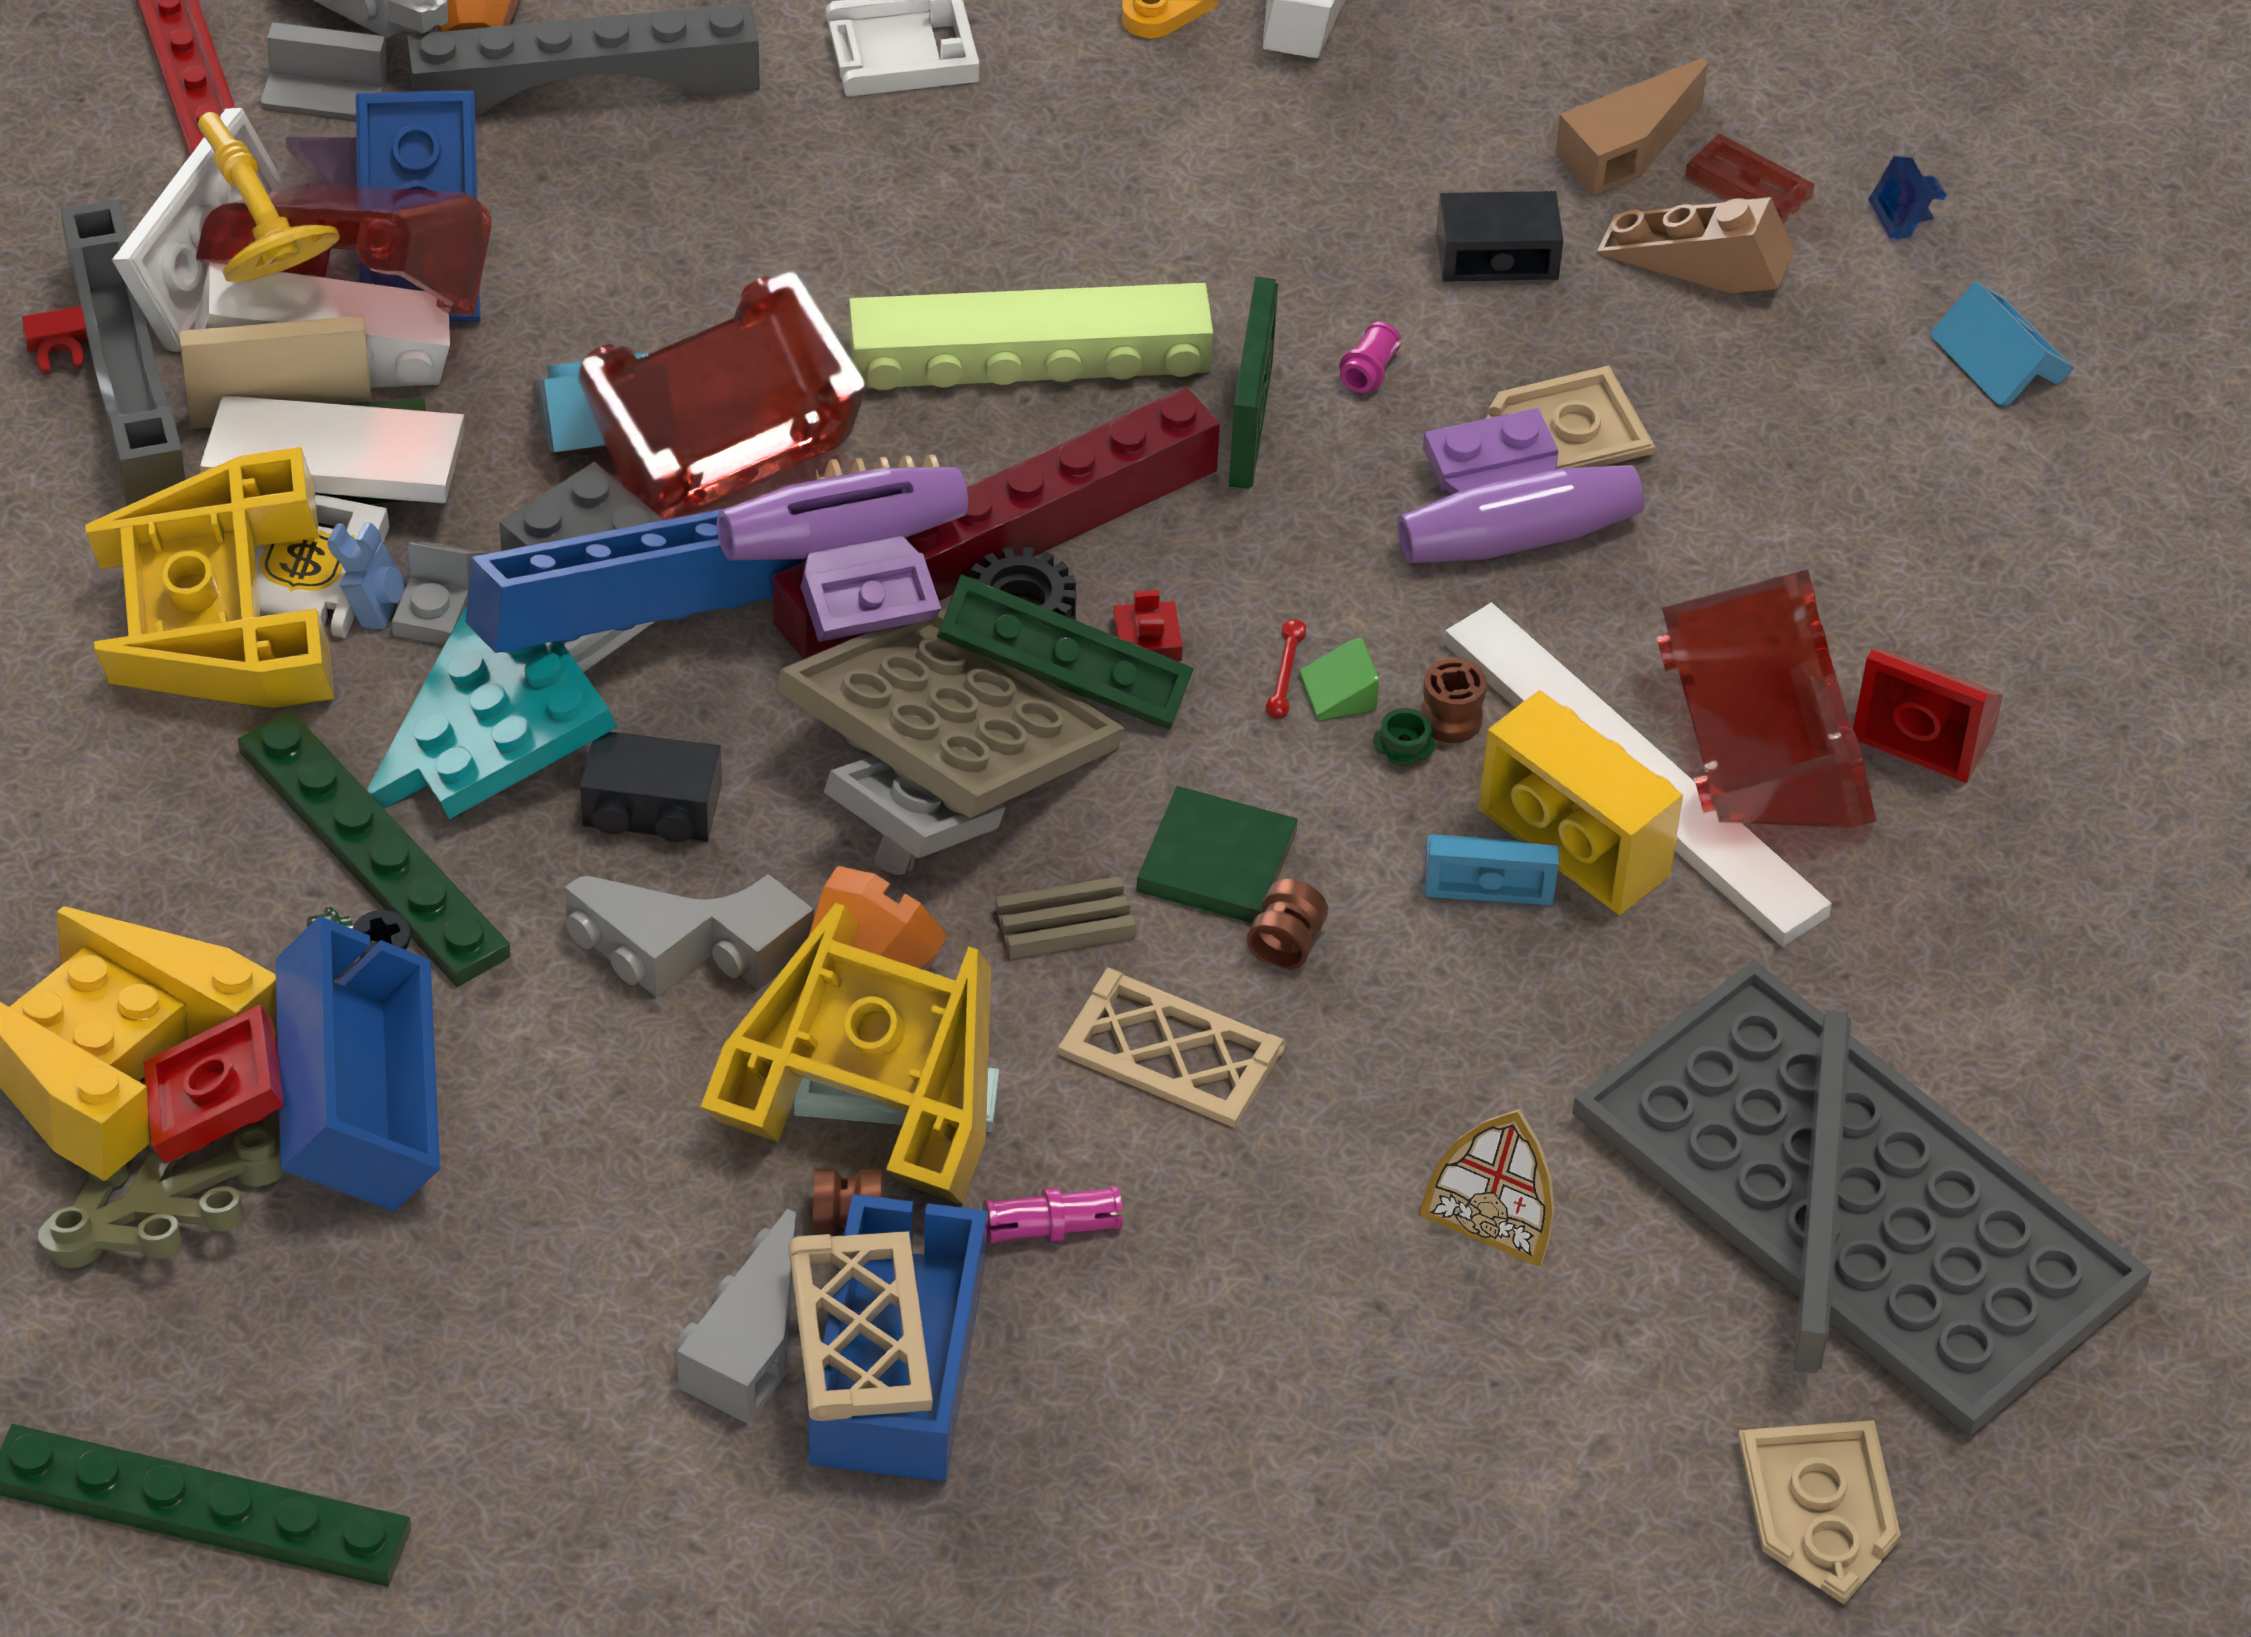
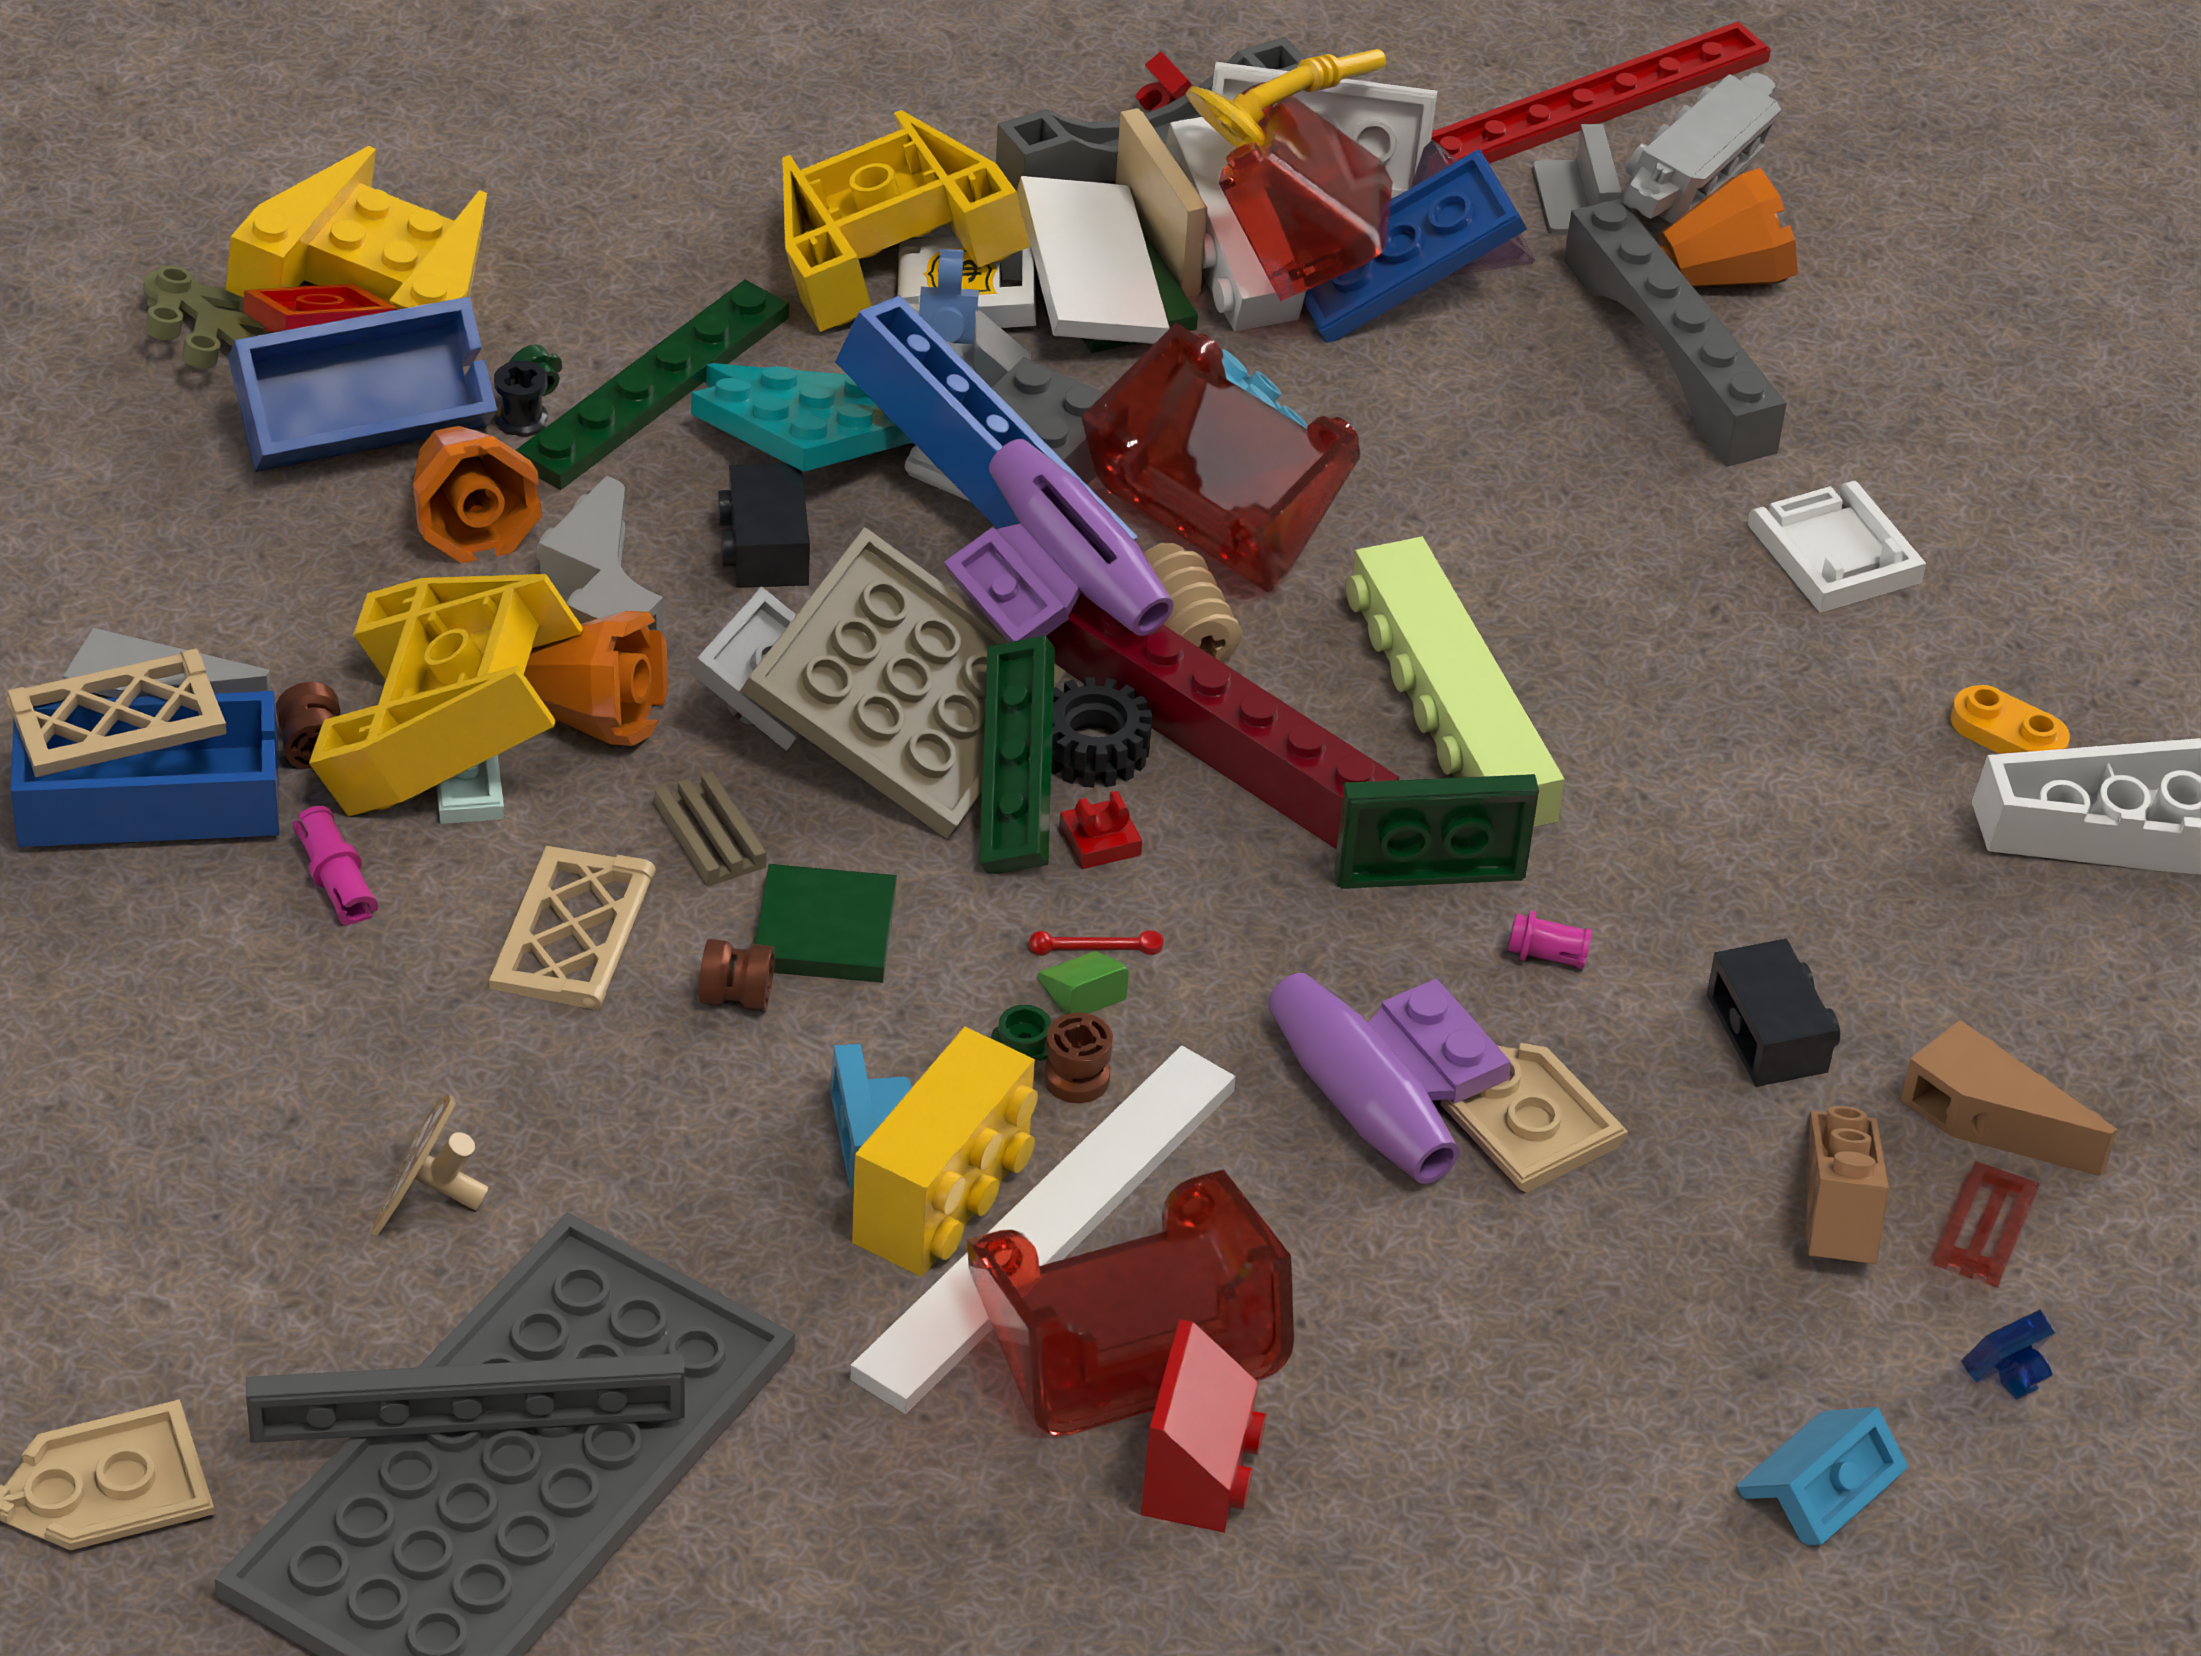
camera: 75 degrees right, 5 degrees down
none -> orange cone [413,426,542,564]

